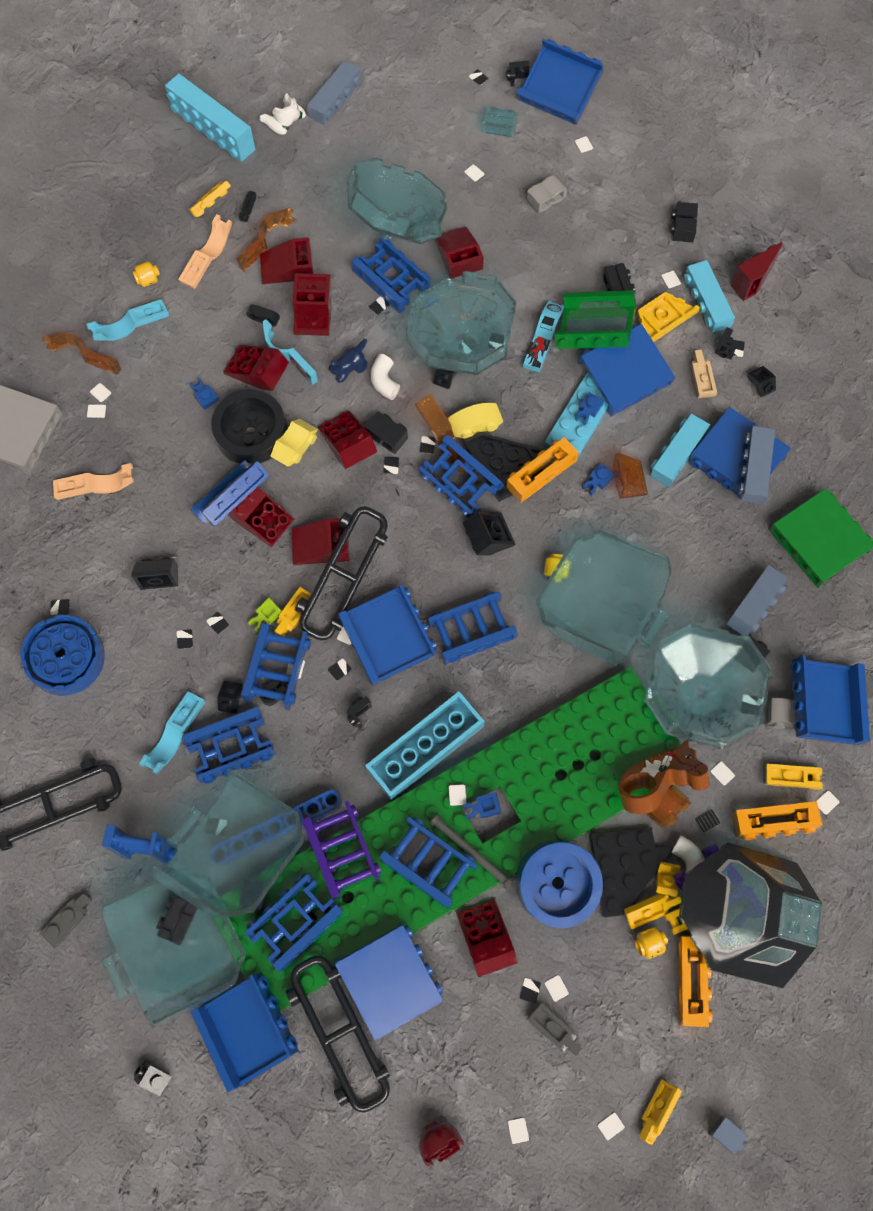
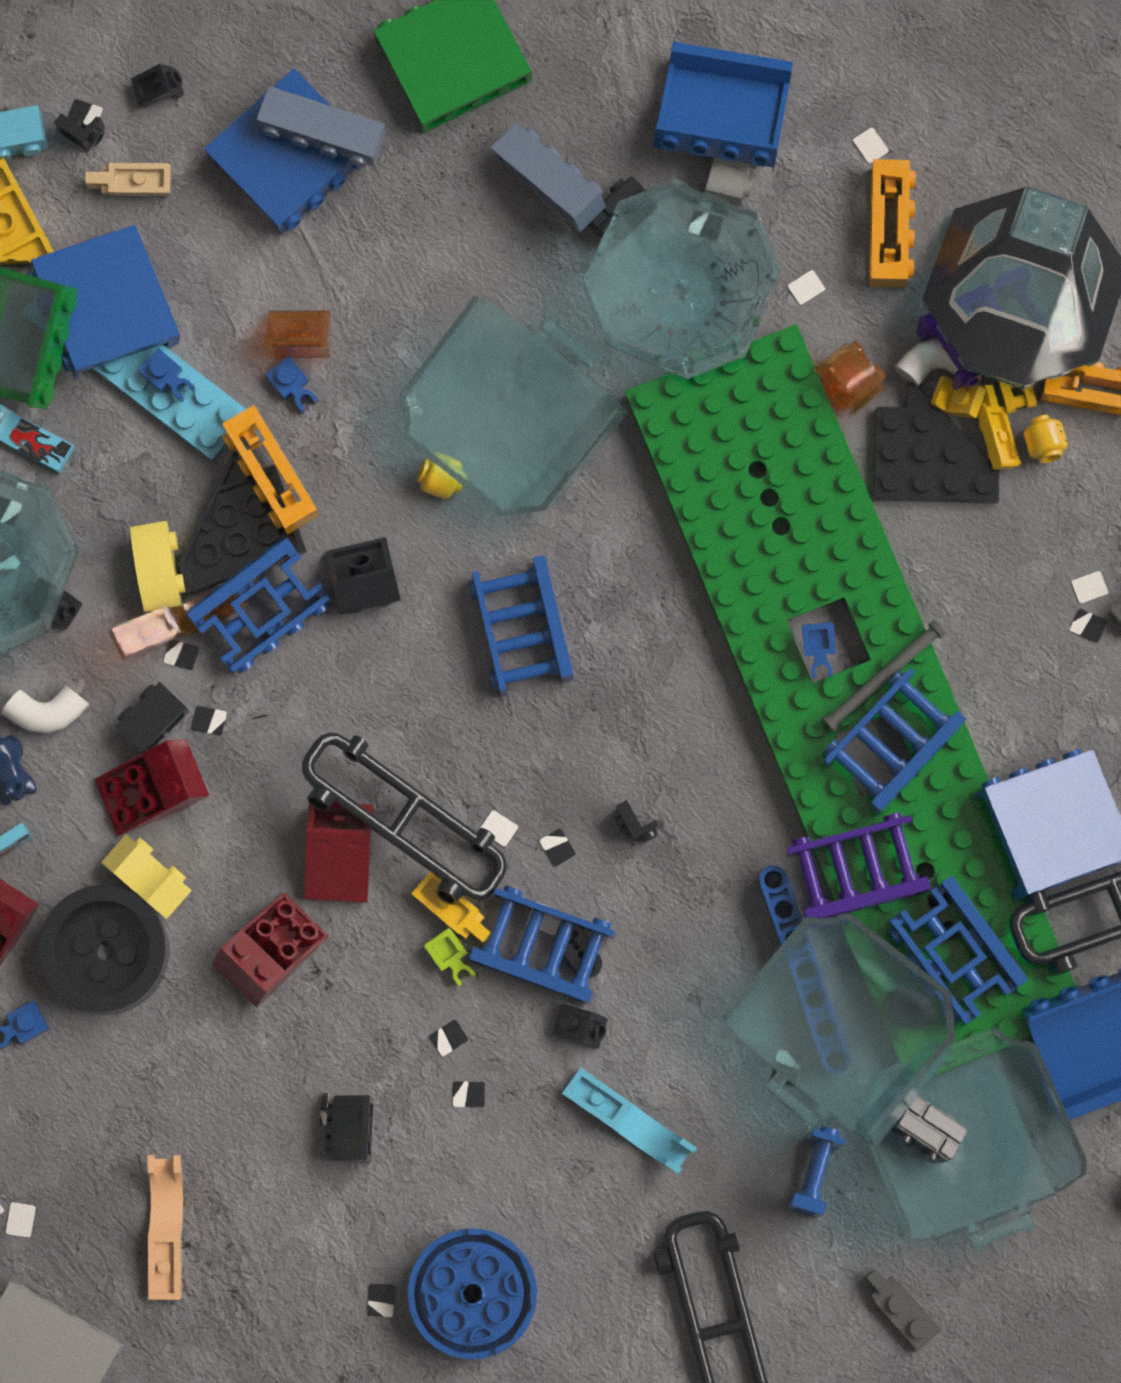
camera: 80 degrees left, 10 degrees up
blue fence [182,707,276,784] -> none
fence [190,460,270,526] -> none
blue panel [338,584,437,686] -> none
medium azure brick [365,691,484,801] -> none
white sticker [449,785,466,806] -> none
dark red slope [456,899,518,977] -> none
blue brick [516,840,603,928] -> none
dark orange animal [618,740,710,814] -> none
medium azure brick [650,414,710,487] -> none
black sticker [695,810,720,832] -> none
yellow plate [765,764,823,790] -> none

